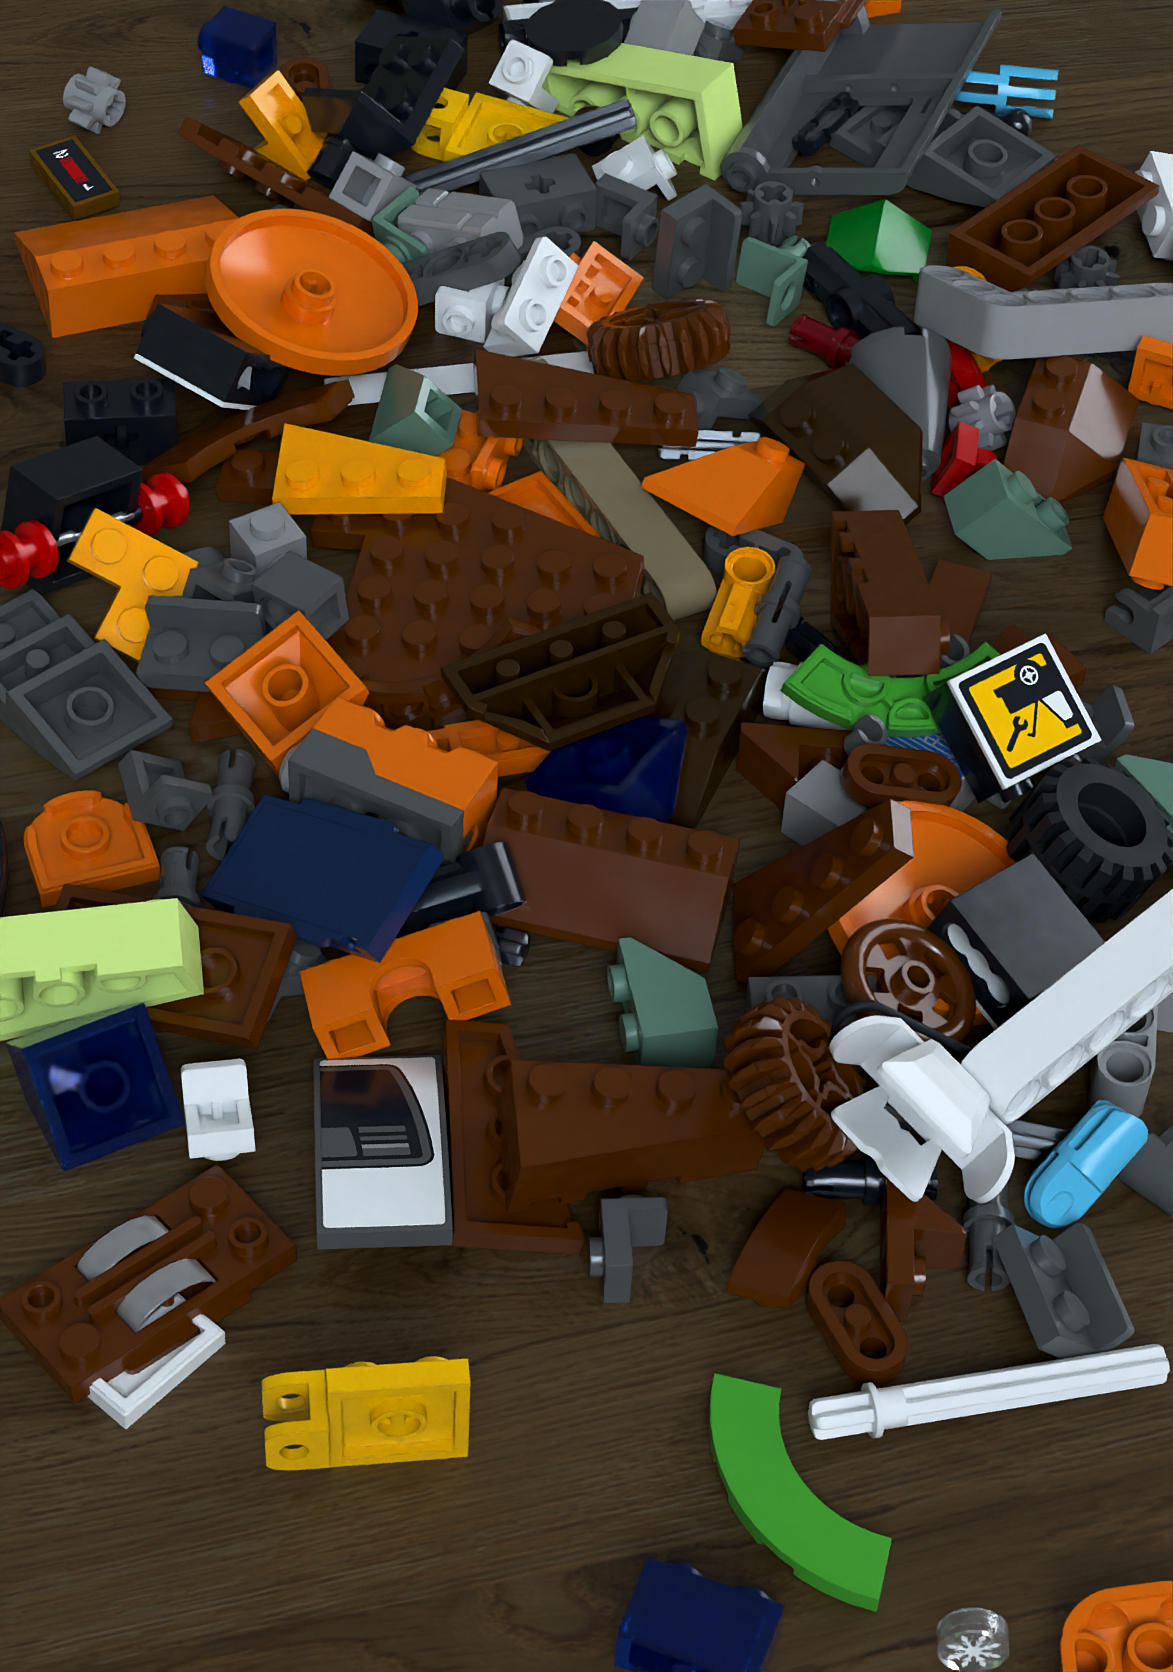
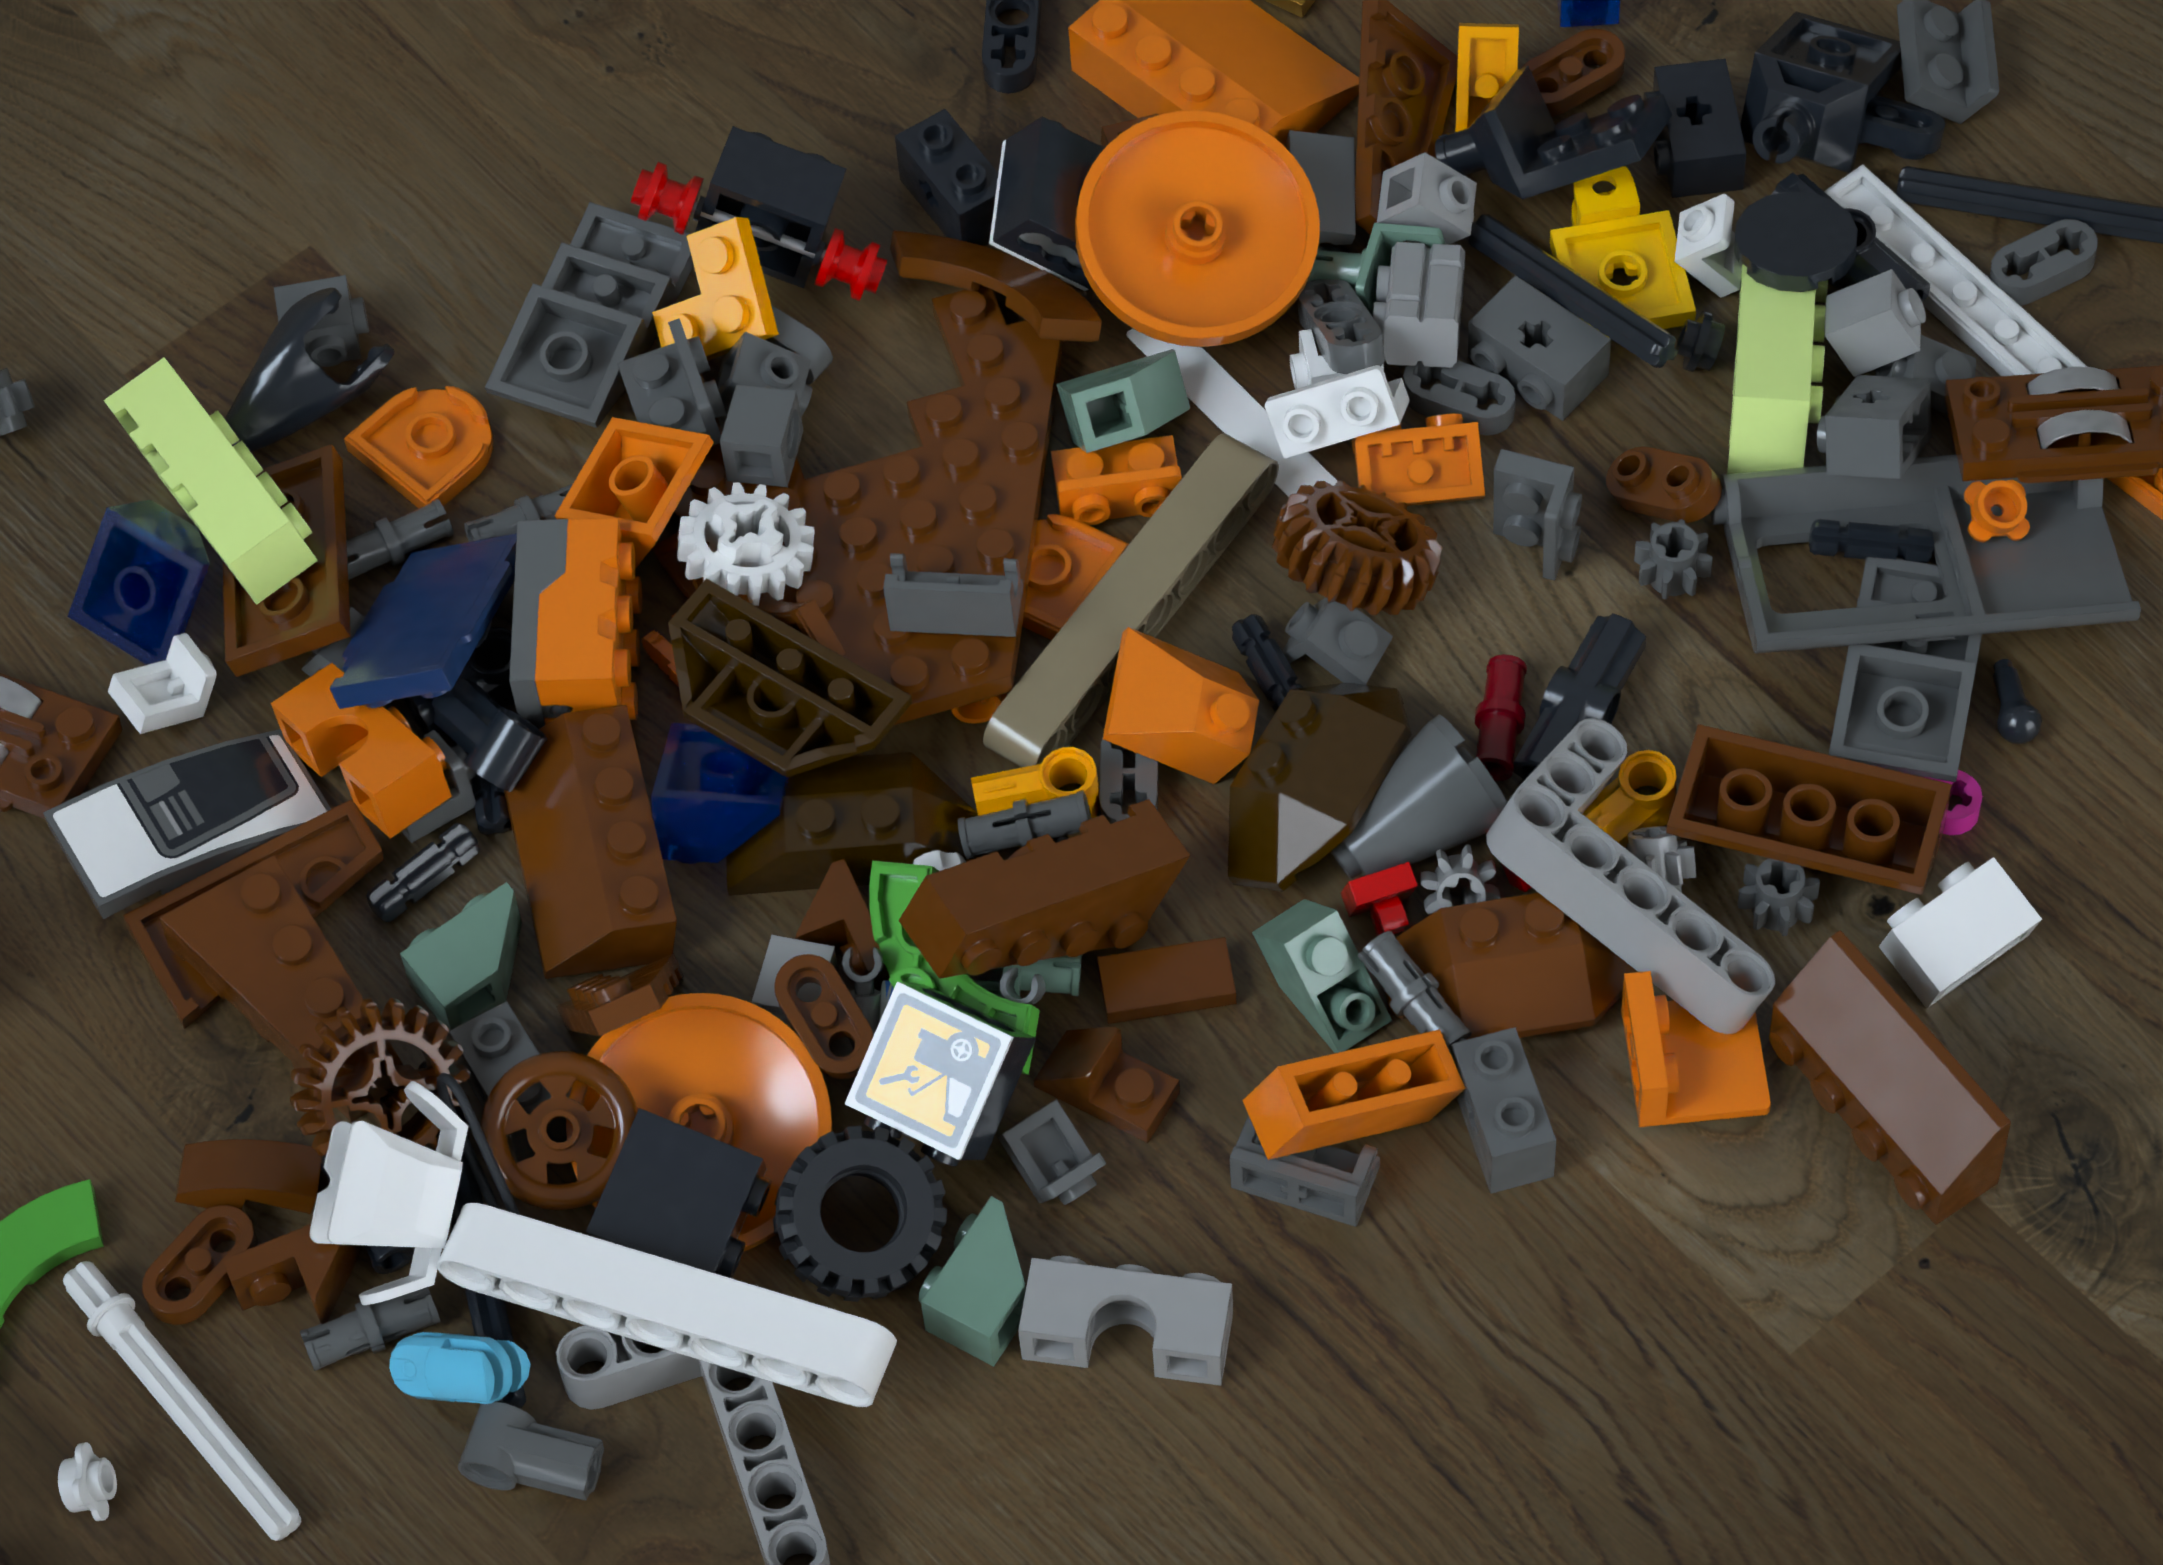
camera: 70 degrees right, 10 degrees up
dark grey bracket [118,750,213,831] -> none
light grey brick [229,502,307,575] -> none
light orange wing [272,423,447,515] -> none
reddish brown wing [473,349,699,447] -> none
dark grey bracket [587,1195,668,1304] -> none
white bracket [592,136,678,201] -> none
dark grey bracket [595,173,660,260] -> none
sand green bracket [736,235,810,327] -> none
green slope [826,199,932,282] -> none
medium azure arm [955,64,1059,119] -> none
dark grey bracket [992,1222,1134,1359] -> none
none -> white plate [58,1442,117,1521]
none -> black axle [366,823,480,922]
none -> white gear [677,482,815,606]
none -> dark grey hinge [883,553,1023,637]
none -> dark grey pin [1358,931,1472,1054]
none -> reddish brown plate [1606,446,1722,523]
none -> dark grey brick [1817,375,1932,479]
none -> orange plate [1964,480,2030,543]

